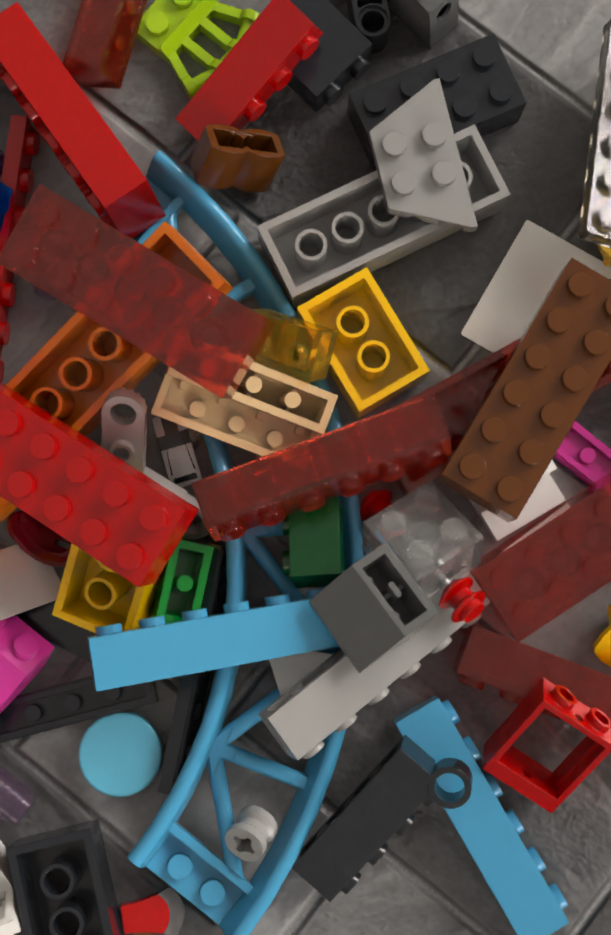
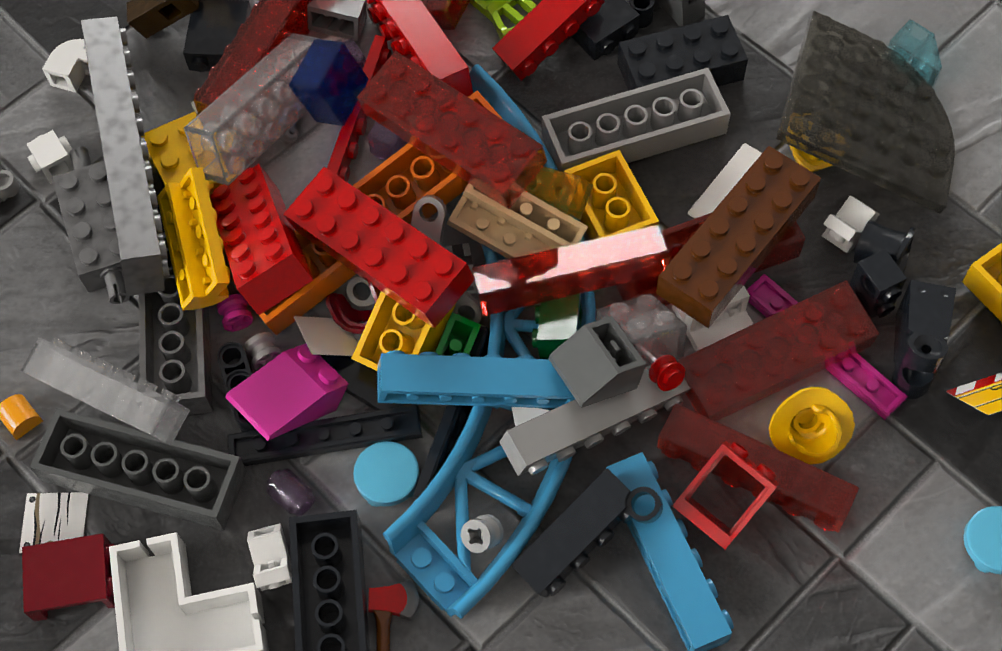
camera: 10 degrees right, 20 degrees down
reddish brown brick [190,124,285,193] -> none
light grey wing [369,78,478,232] -> none

